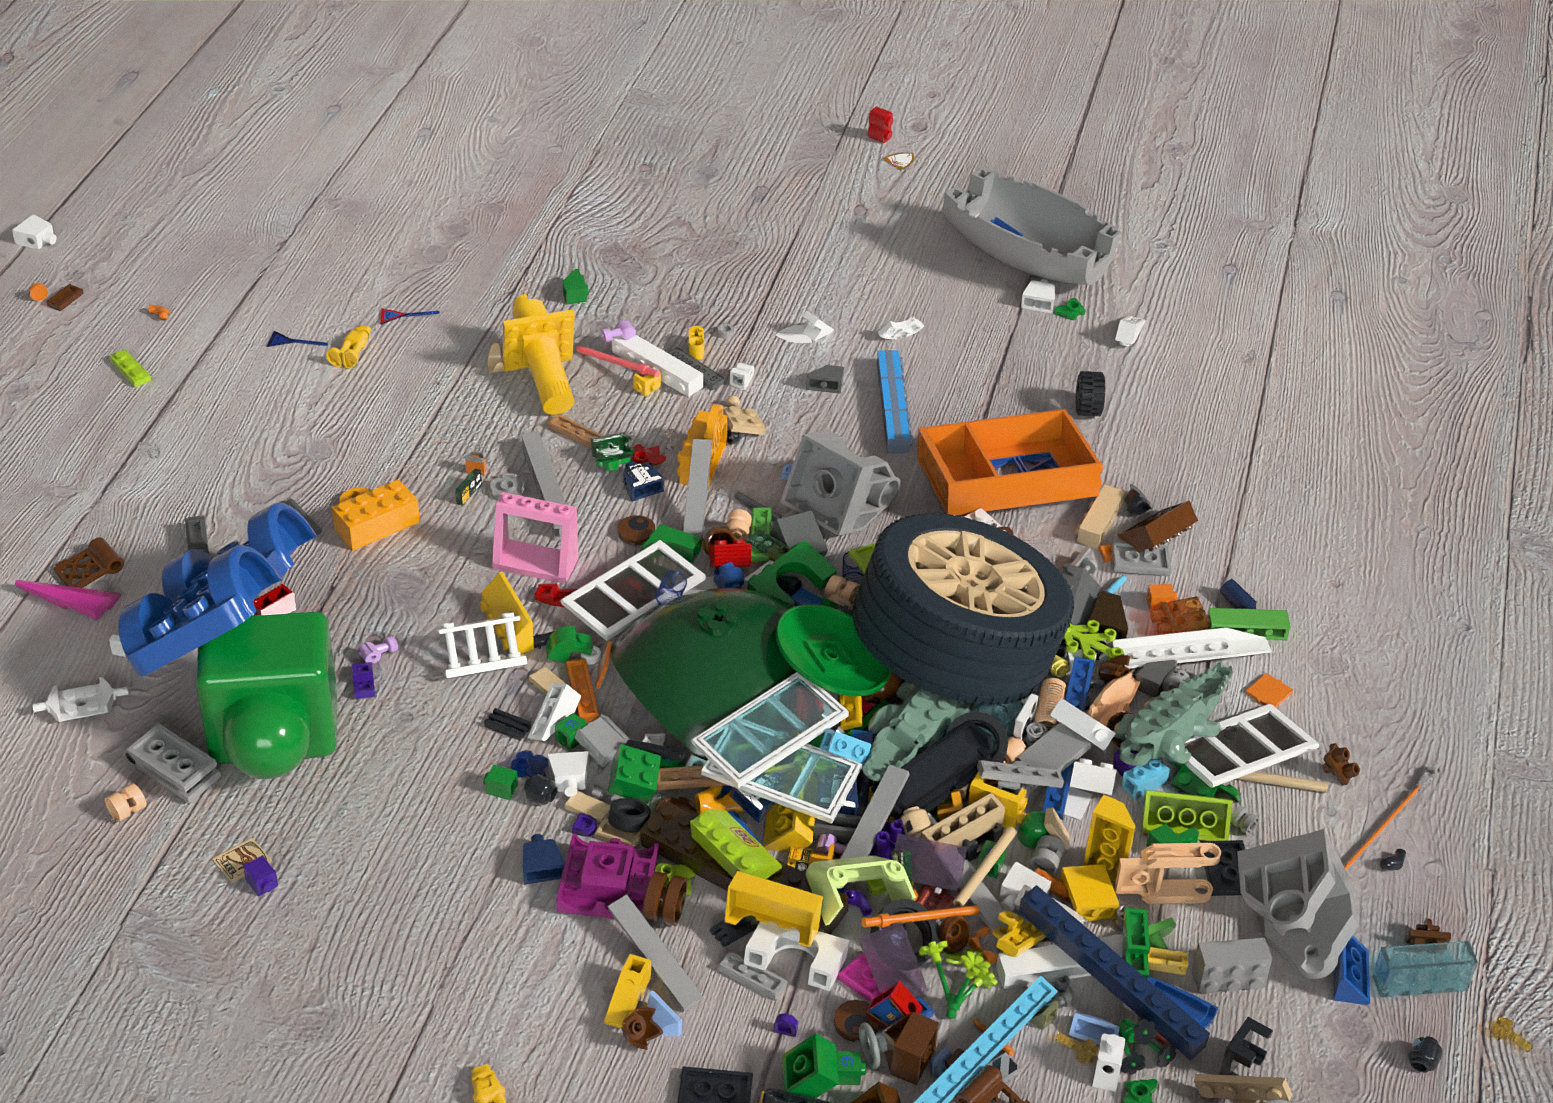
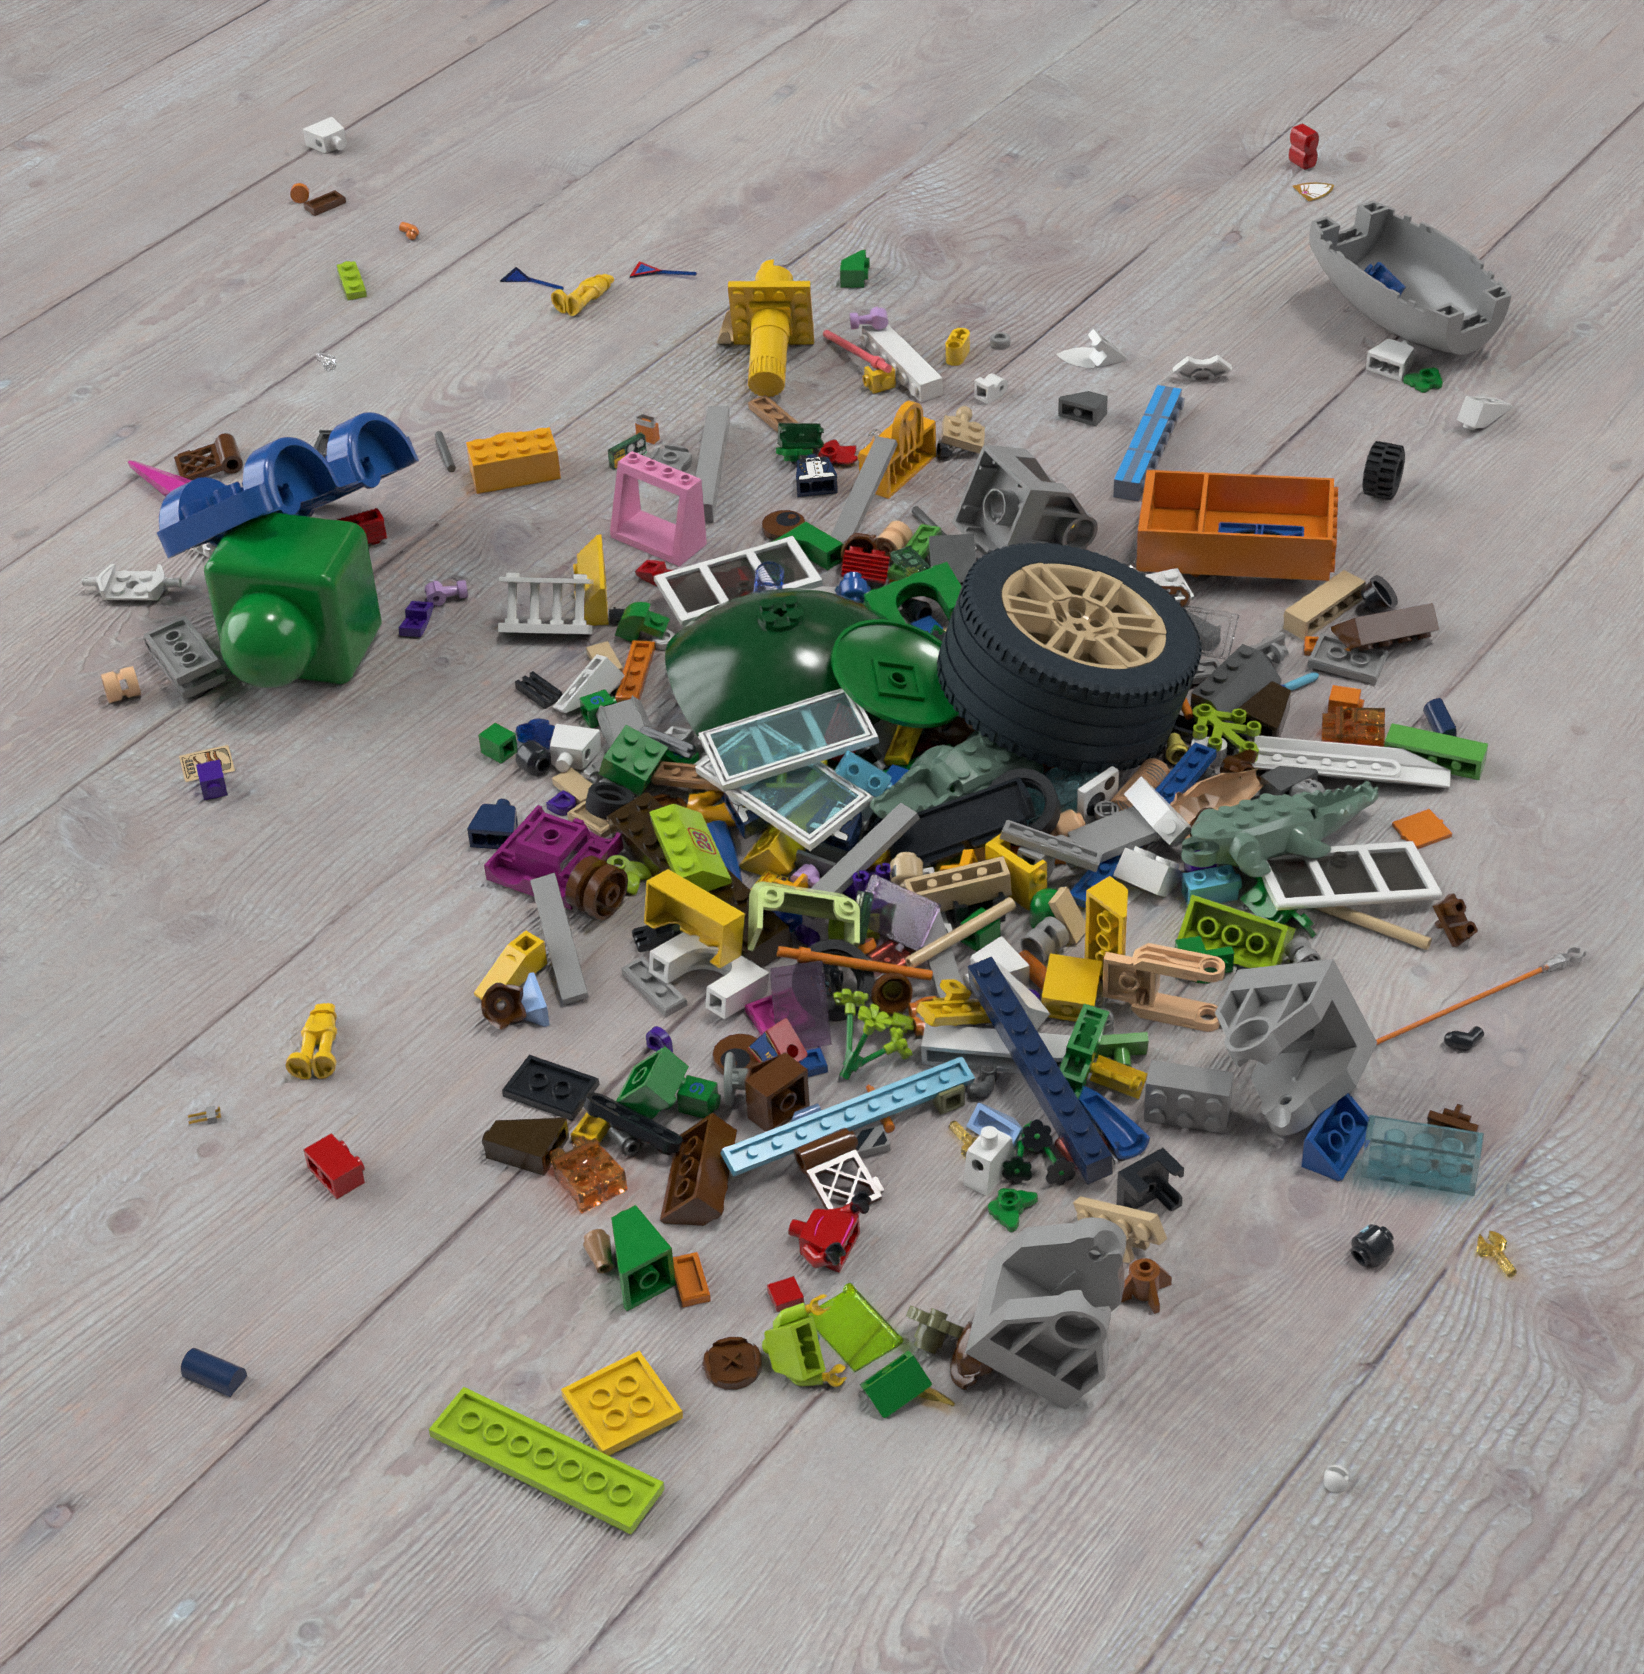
camera: 25 degrees right, 0 degrees up
orange piece [595,641,612,689] -> none
dark grey tile [667,347,725,391] -> none

